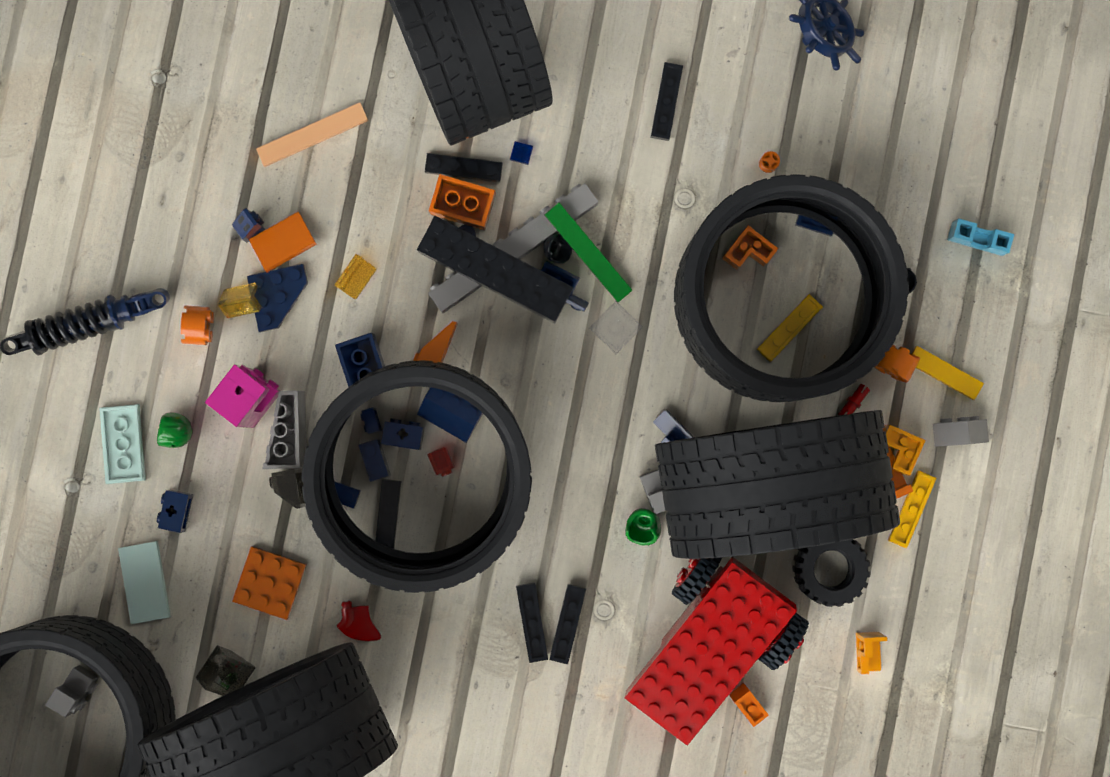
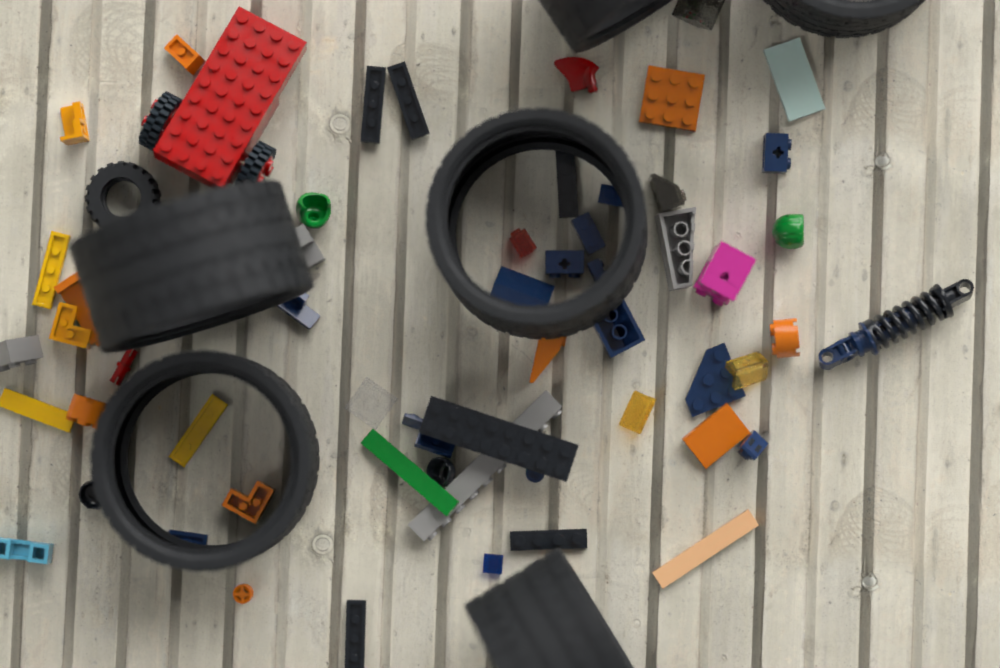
camera: 170 degrees right, 0 degrees up
light aqua tile [99,404,146,484] -> none
orange brick [429,174,496,230] -> none

